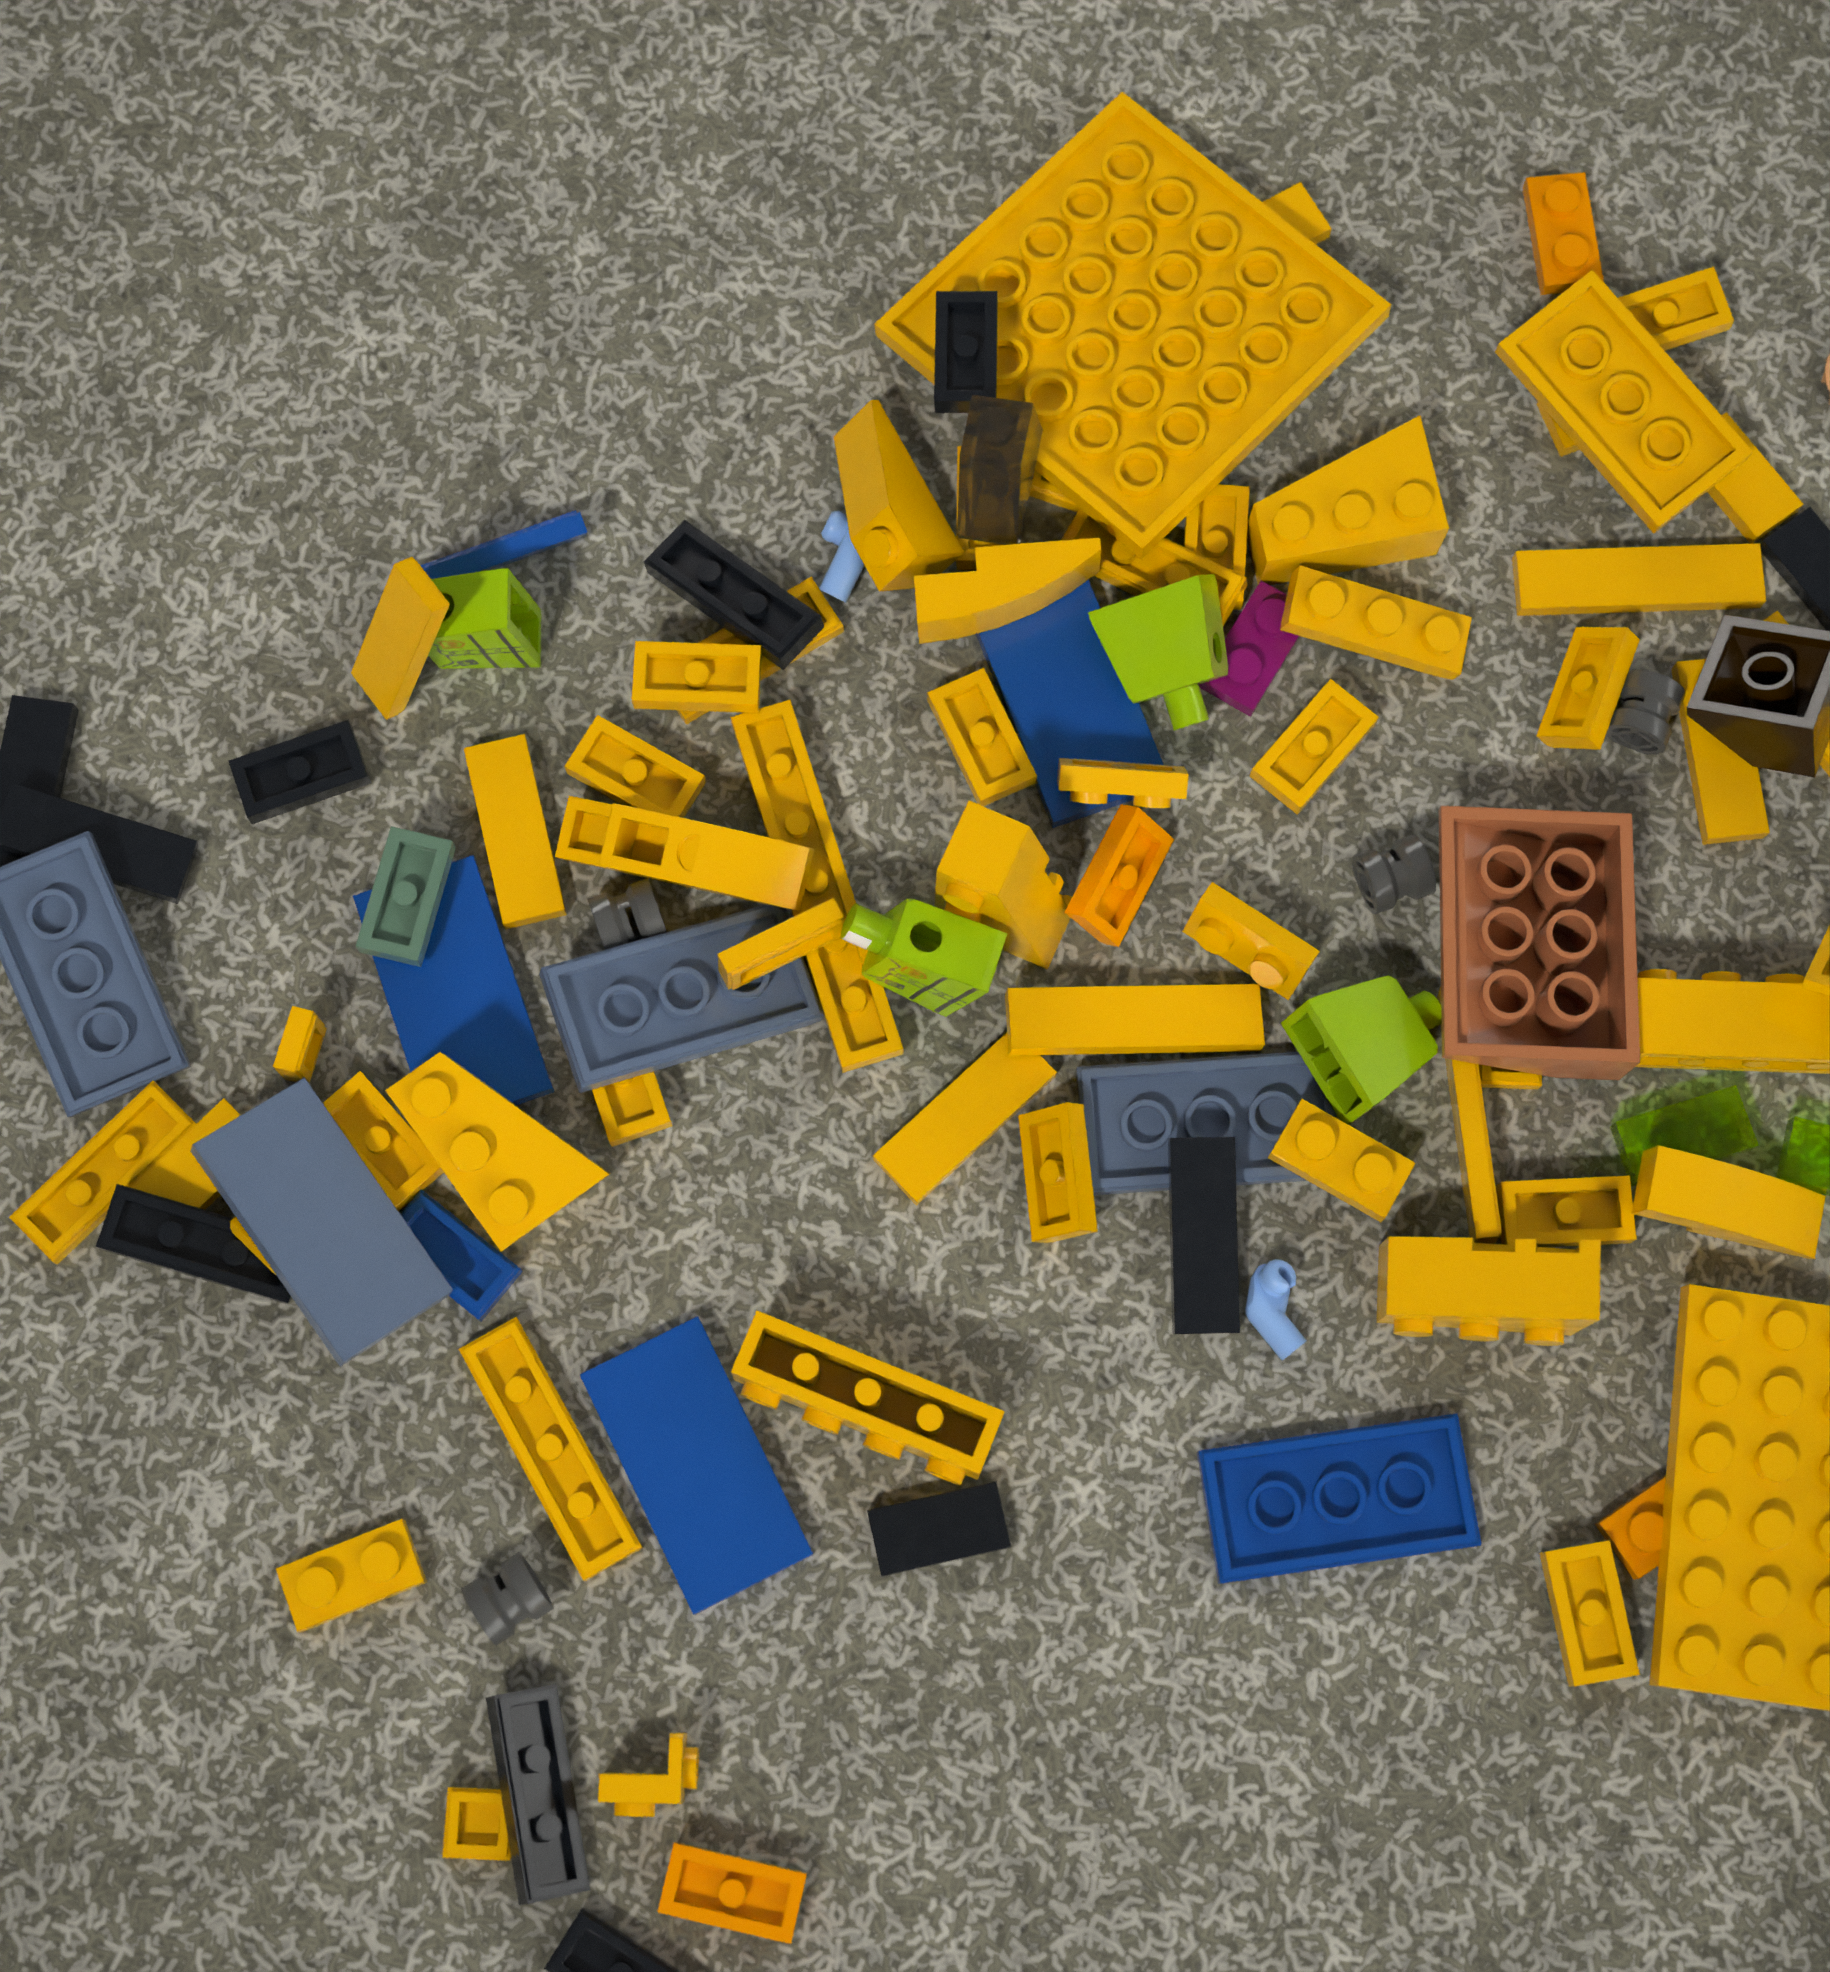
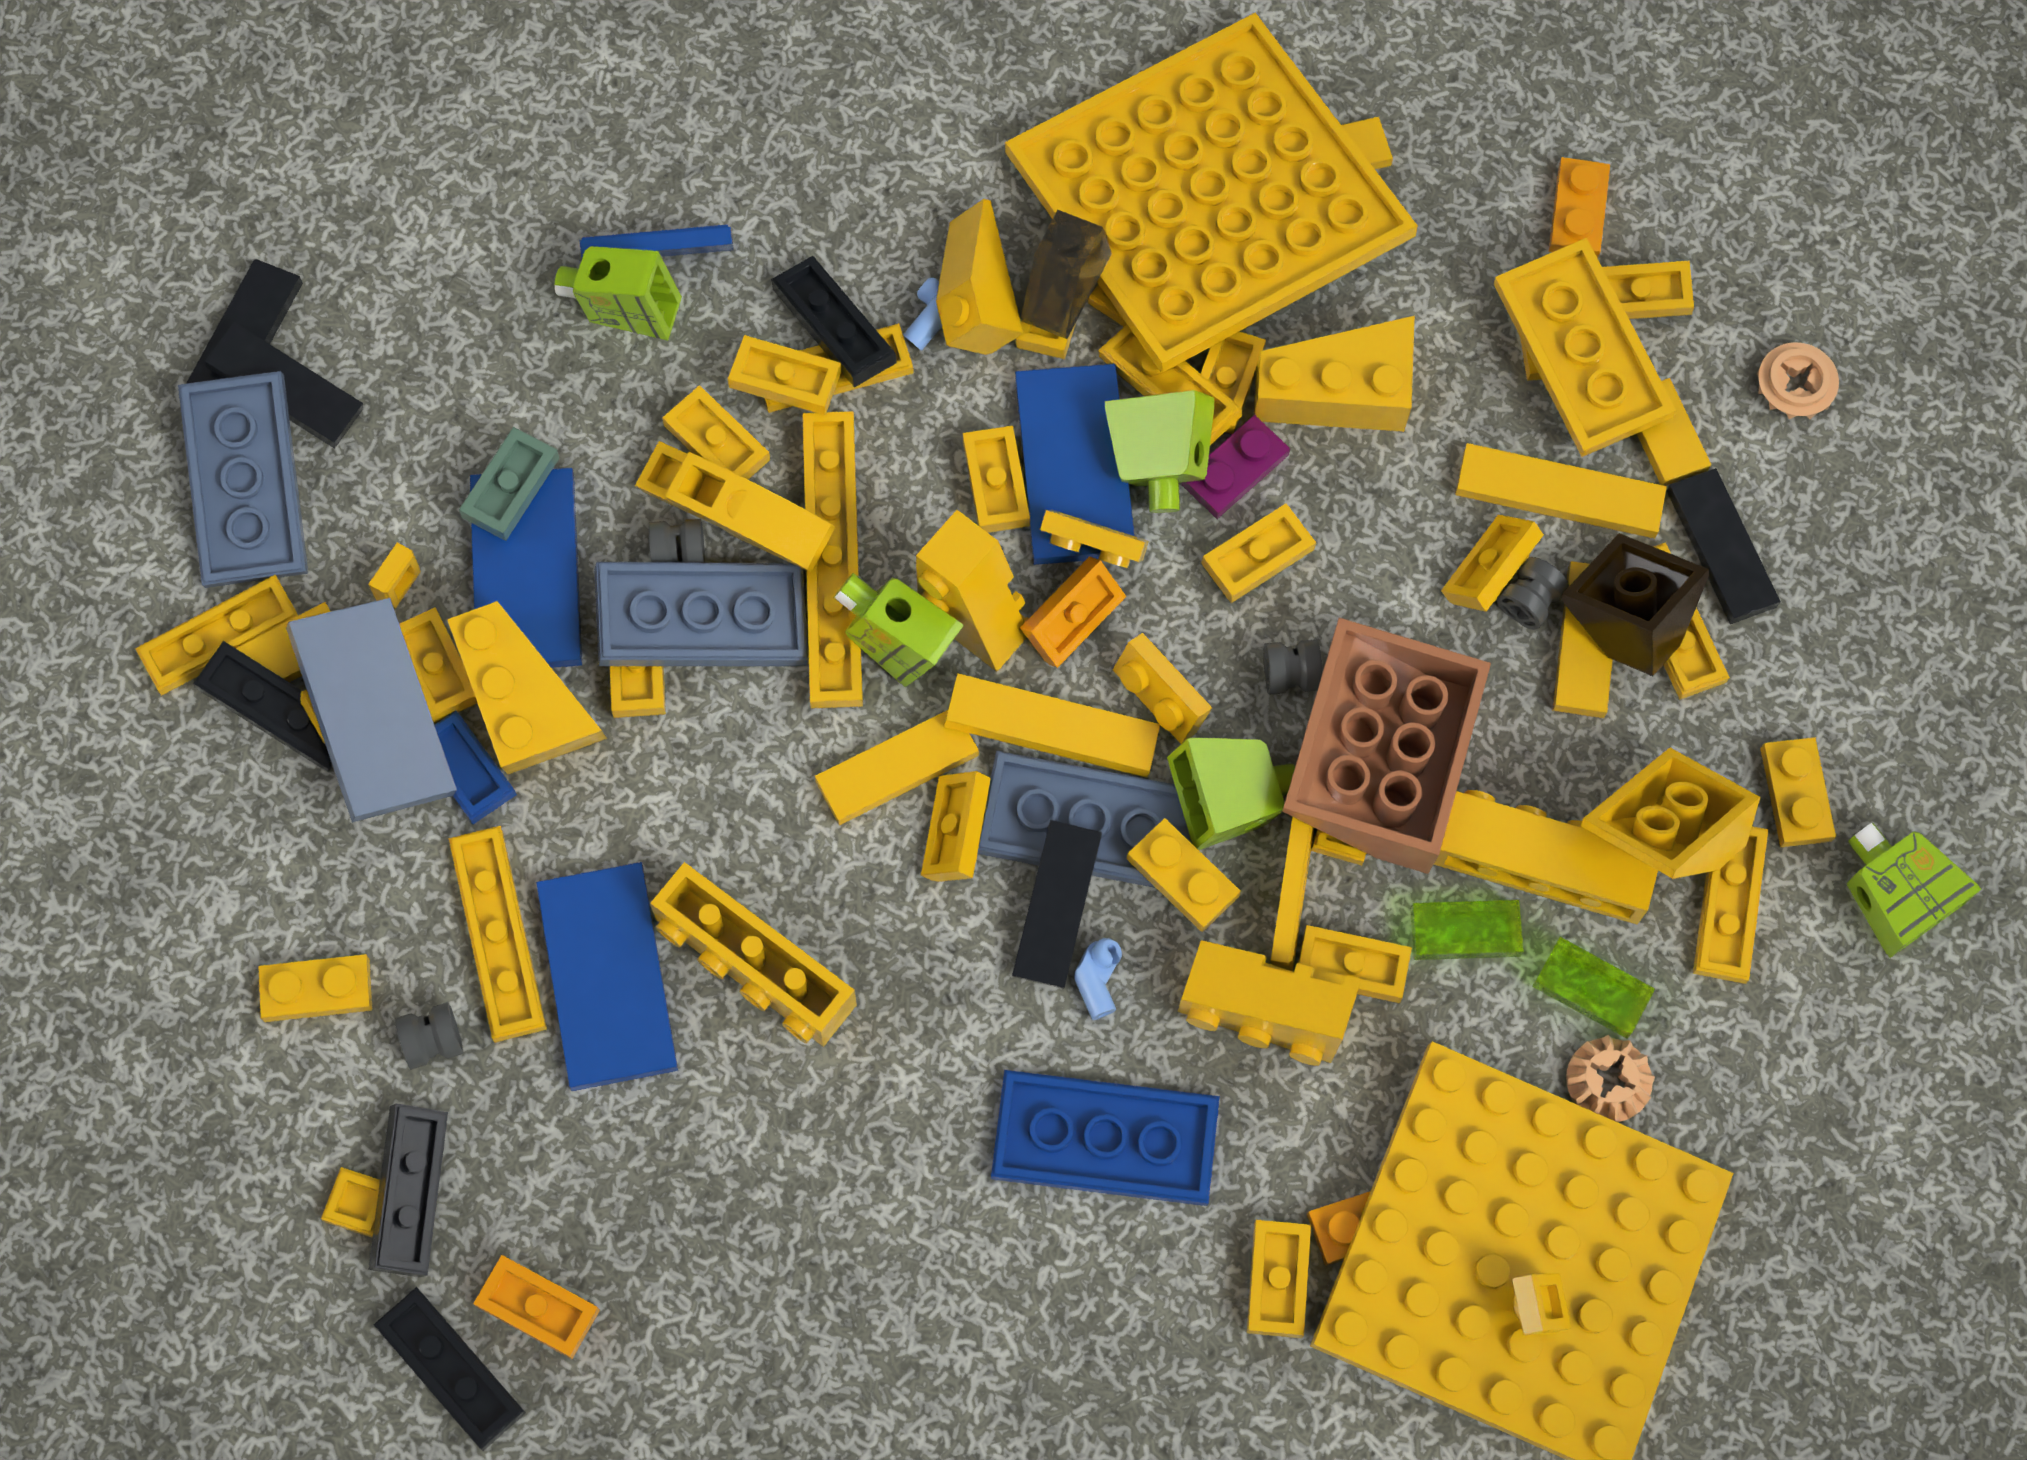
camera: 15 degrees right, 5 degrees down
black plate [228,720,372,825] -> none
yellow tile [351,557,450,720] -> none
yellow tile [464,734,567,930] -> none
yellow bracket [598,1732,699,1817] -> none
yellow tile [717,897,844,990] -> none
black tile [867,1481,1011,1577] -> none
yellow slope [914,537,1101,644] -> none
black plate [934,291,998,413] -> none
yellow plate [1280,565,1472,680] -> none
yellow slope [1631,1145,1826,1259] -> none

